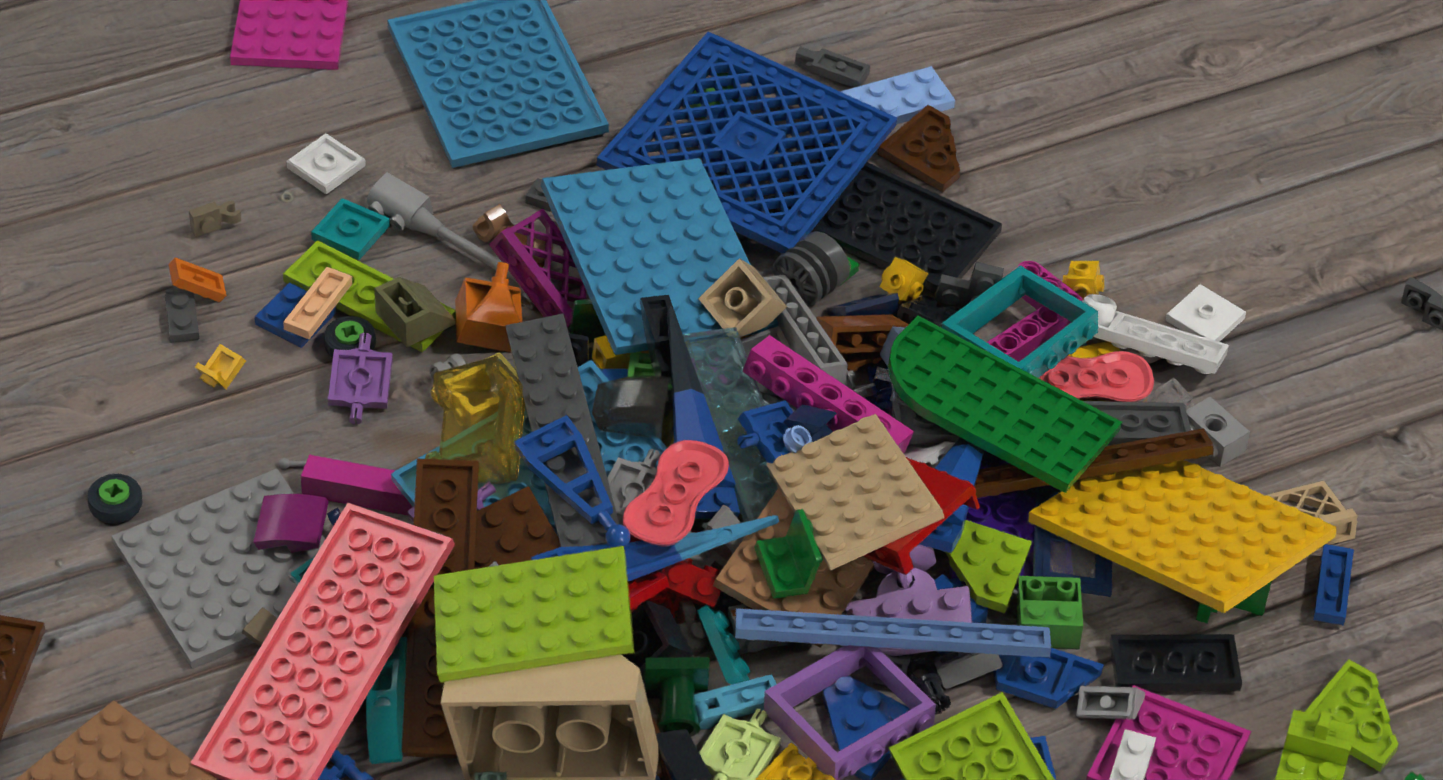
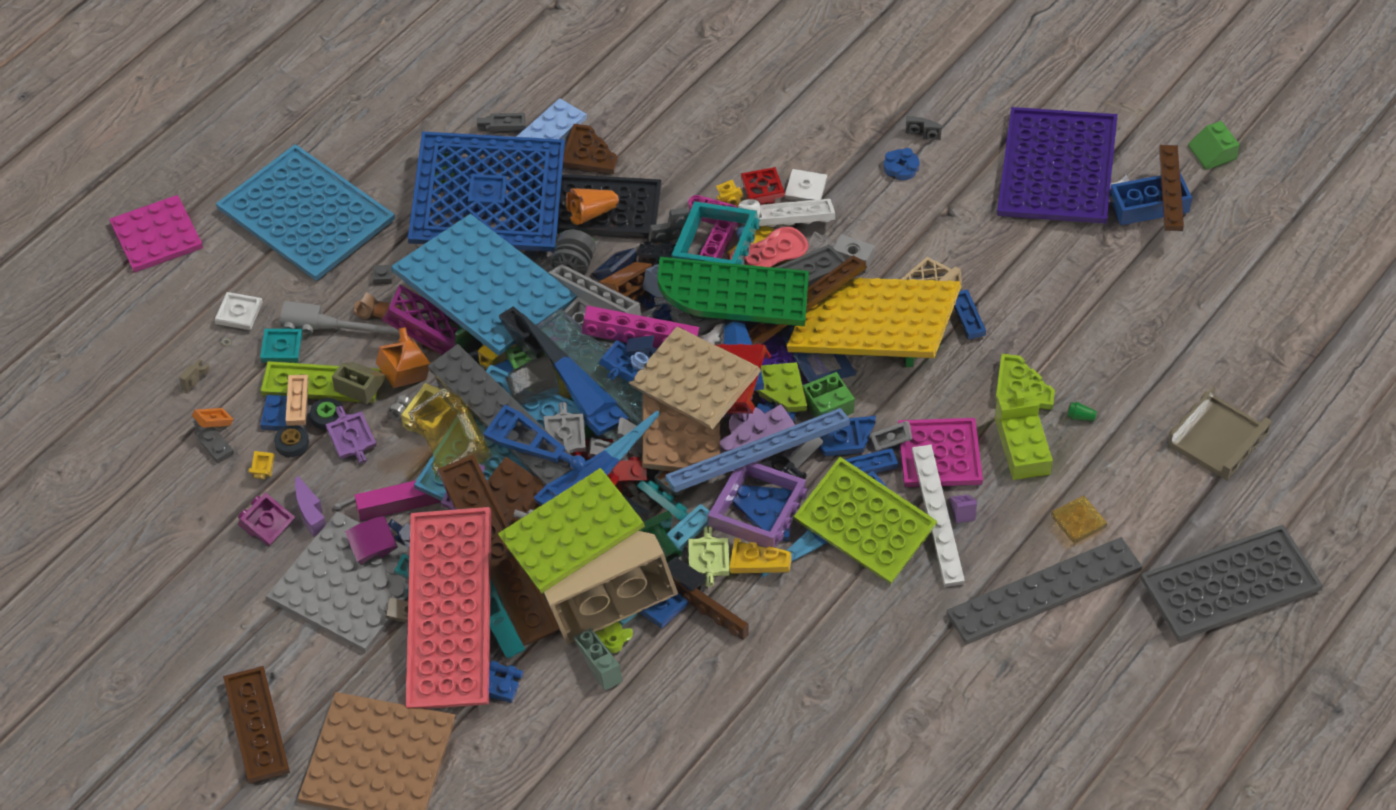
camera: 25 degrees left, 5 degrees up
black wheel [88,474,142,523] -> none
coral plate [623,440,729,546] -> none
tan slope [698,258,787,340] -> none
green bracket [754,509,823,599] -> none
yellow brick [879,257,928,304] -> none
black plate [1110,634,1242,691] -> none
none -> magenta plate [237,492,295,547]
none -> black wheel [274,425,309,457]
none -> medium lavender slope [295,476,326,537]
none -> orange cone [566,188,619,225]
none -> red piece [741,167,785,205]
none -> blue plate [845,448,898,474]
none -> blue plate [884,148,920,180]

